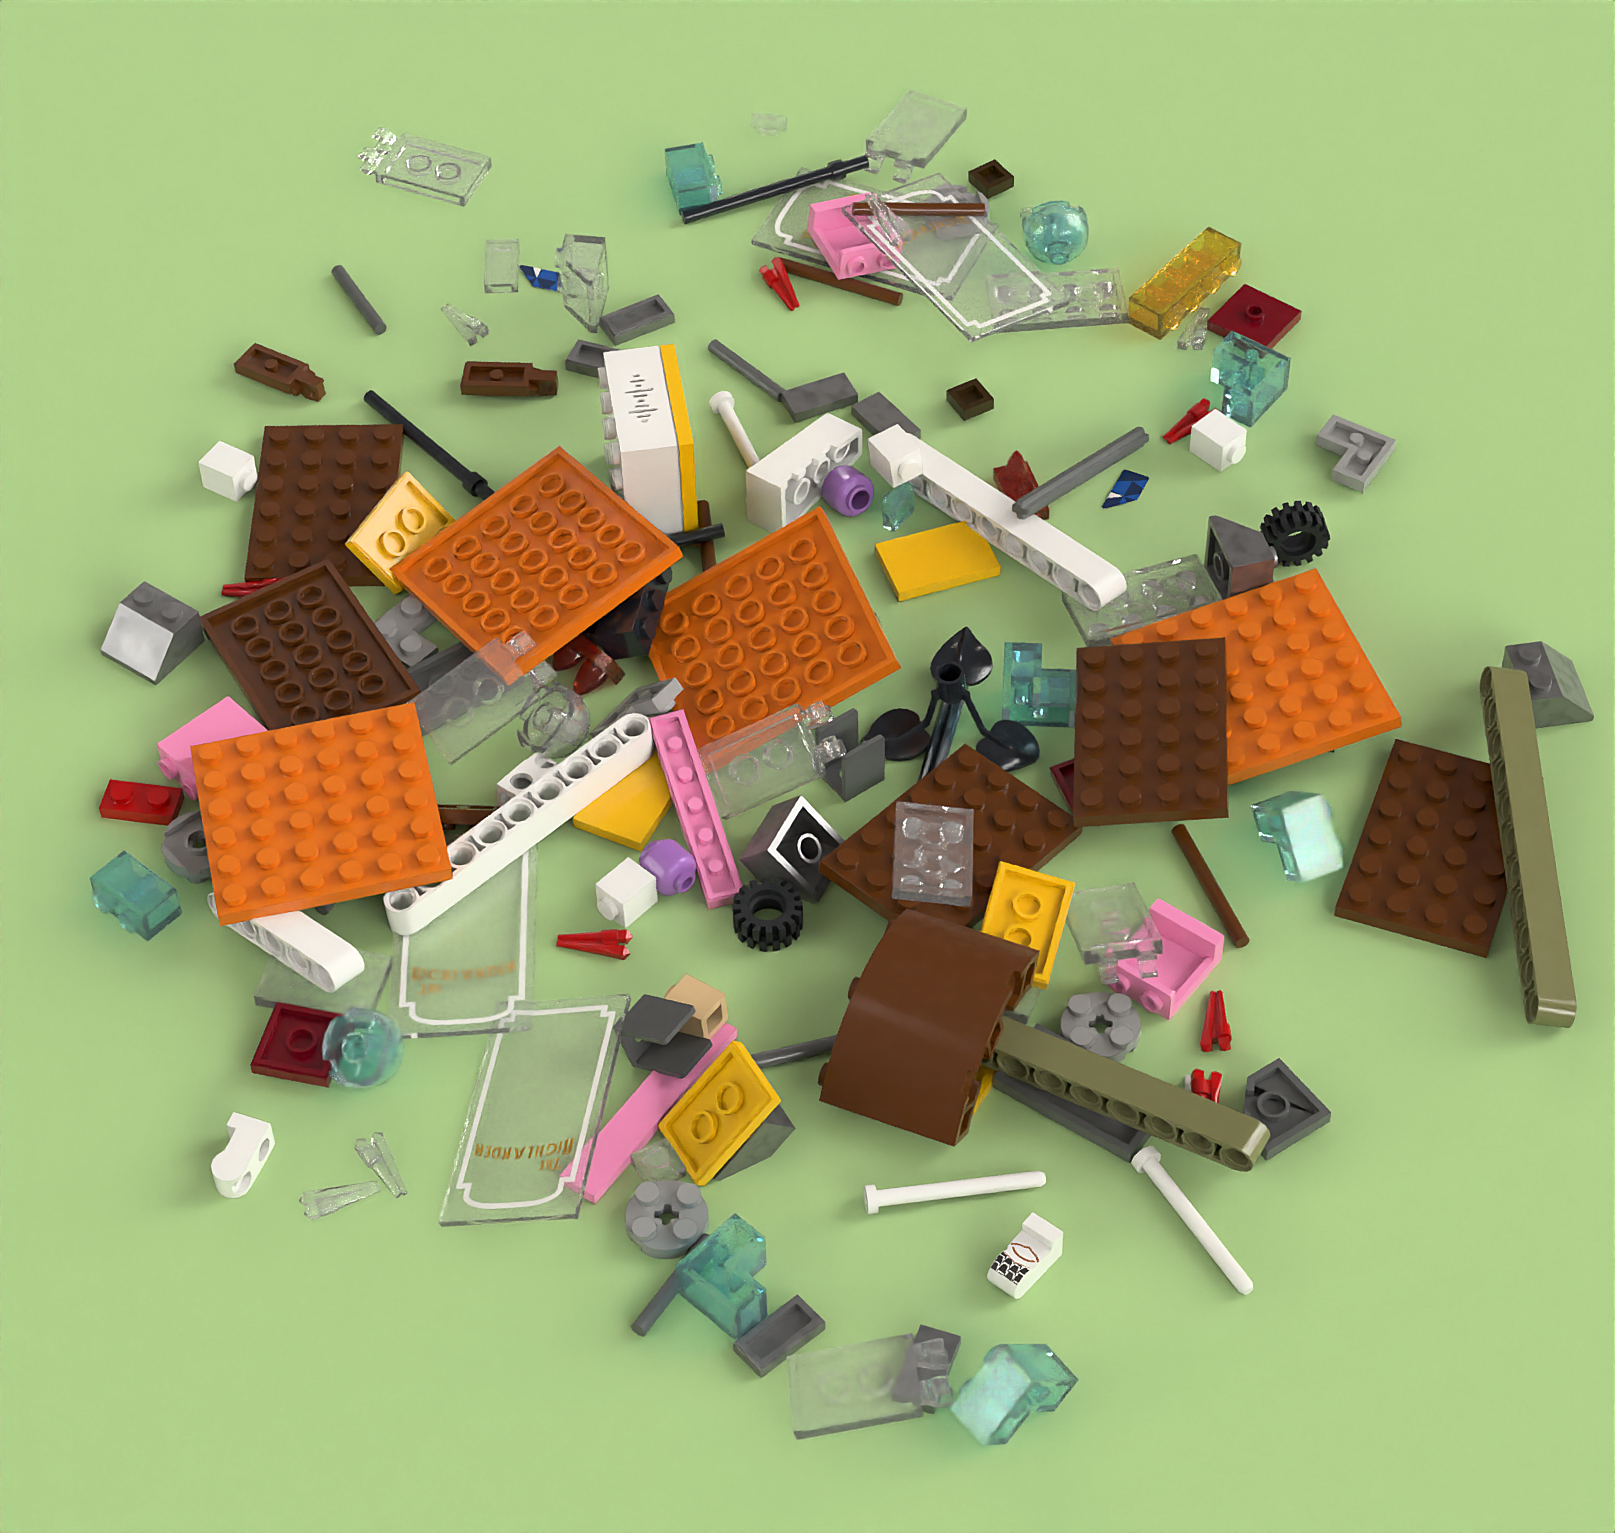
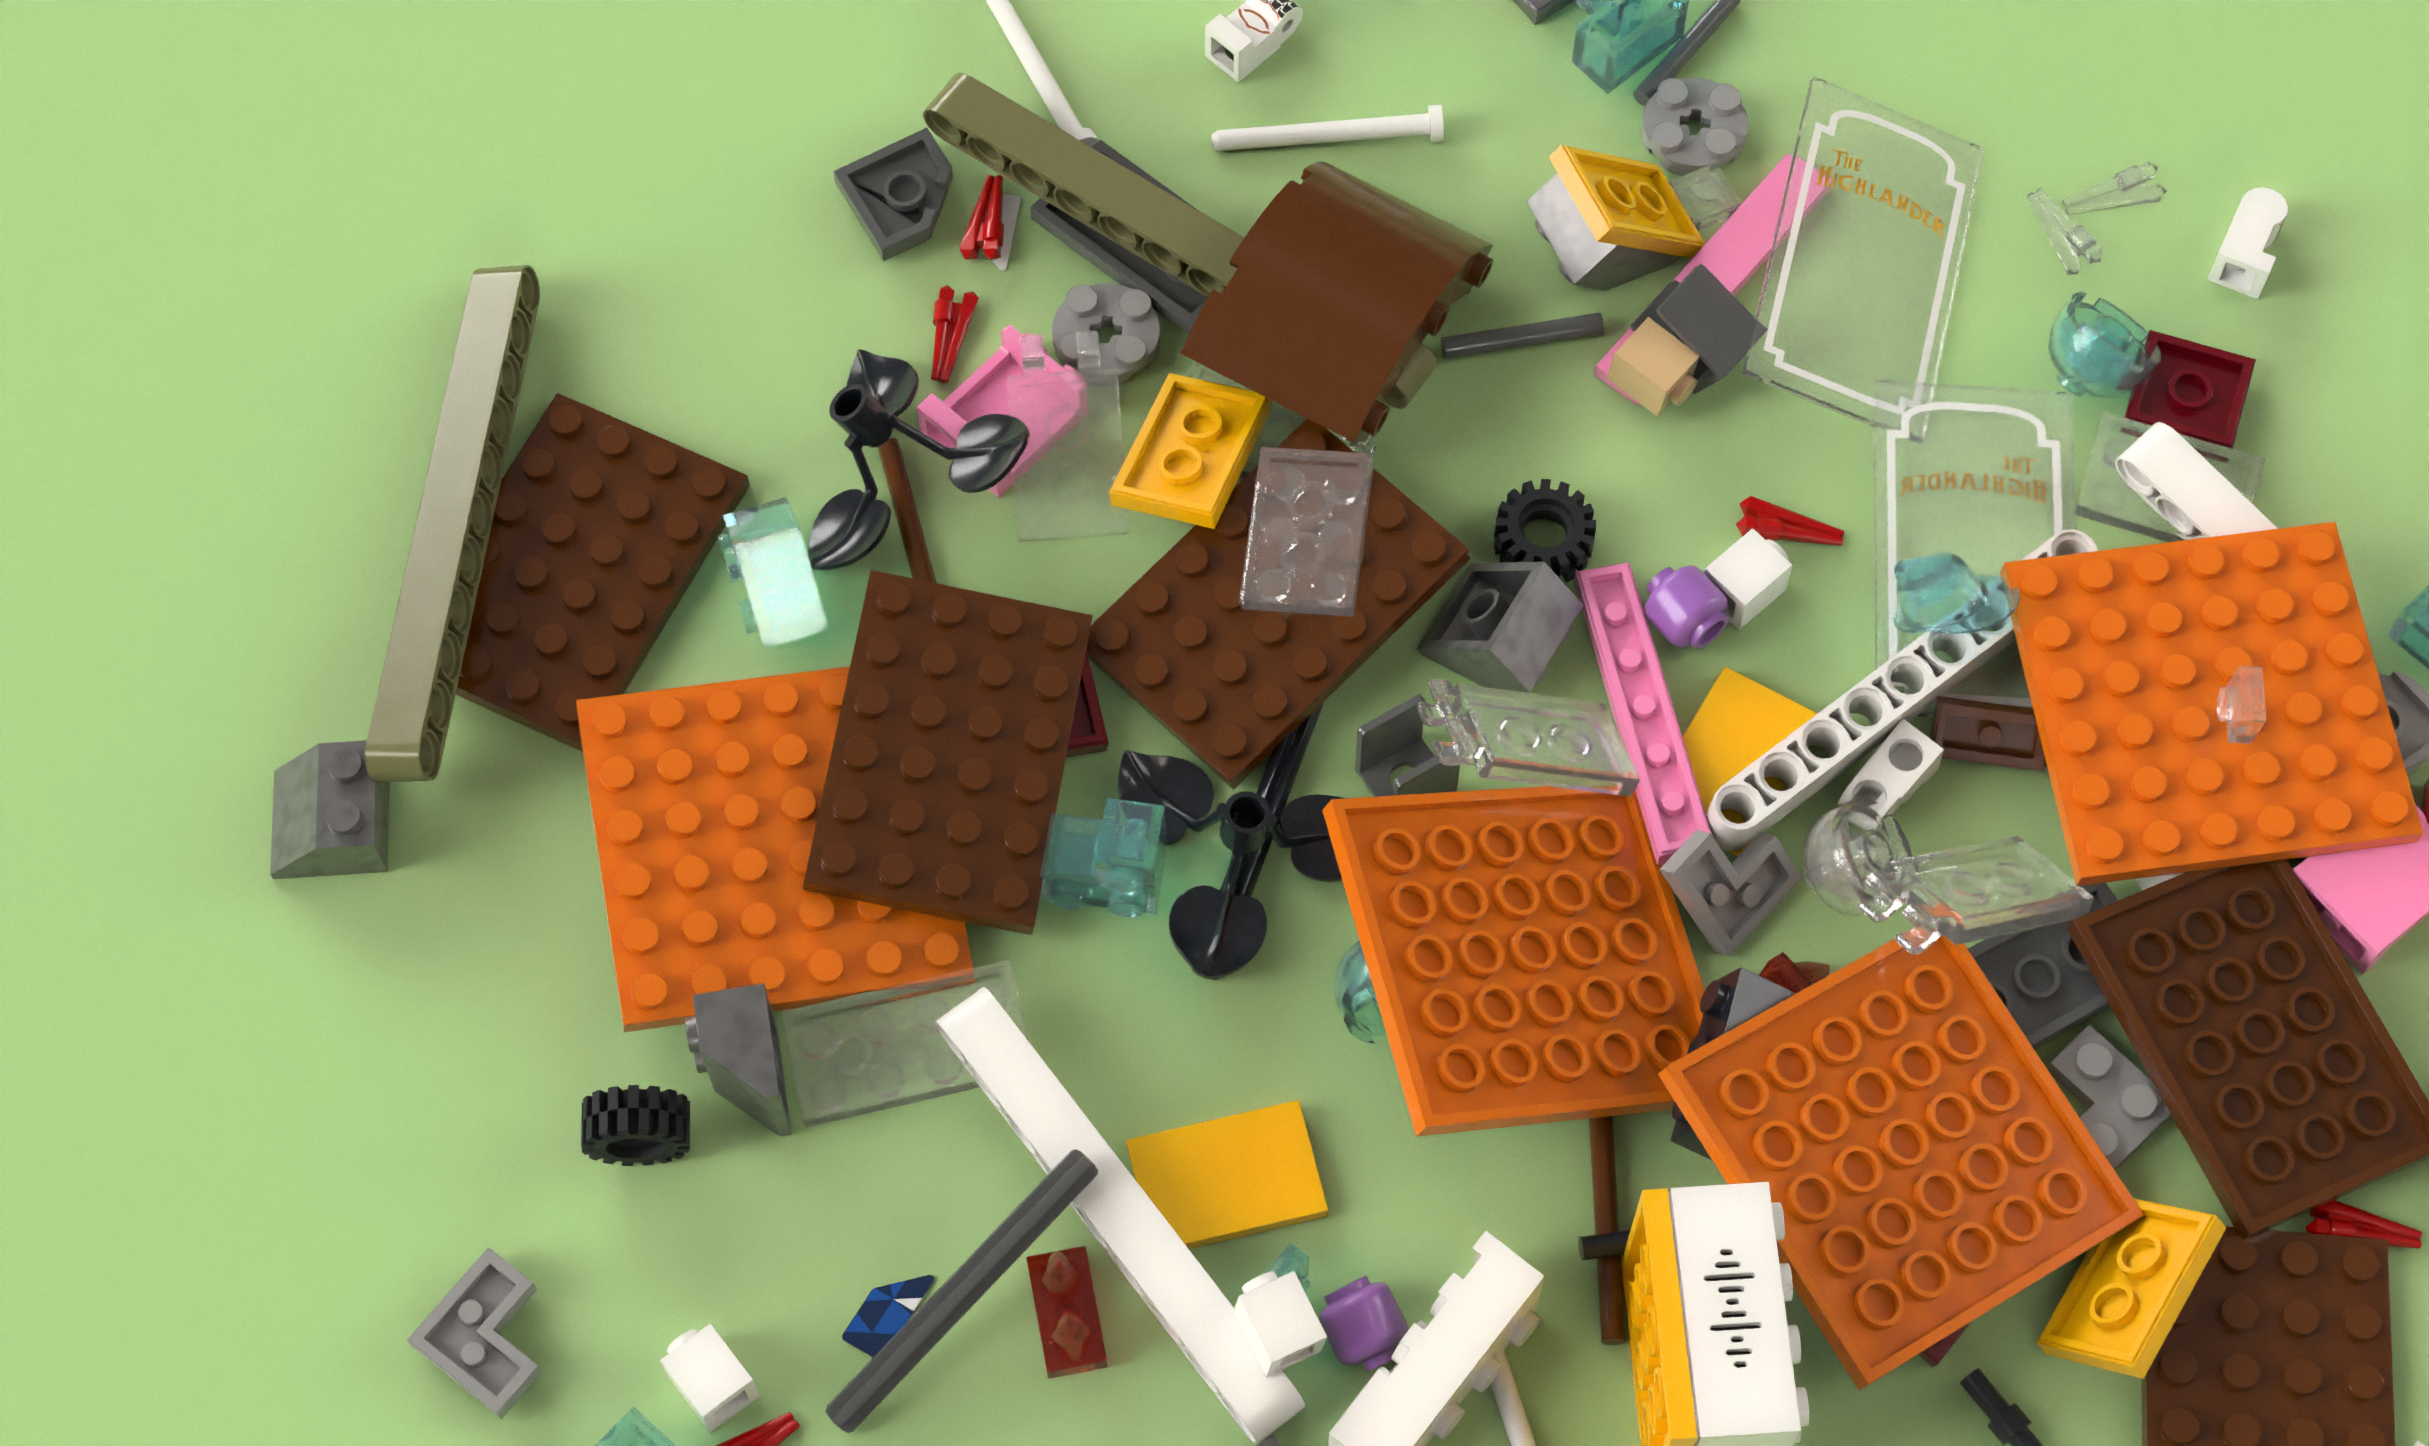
camera: 175 degrees left, 15 degrees up
none -> black plant [802,349,1030,570]
none -> clear light blue piece [1894,552,2021,634]
none -> clear plate [2217,666,2266,744]

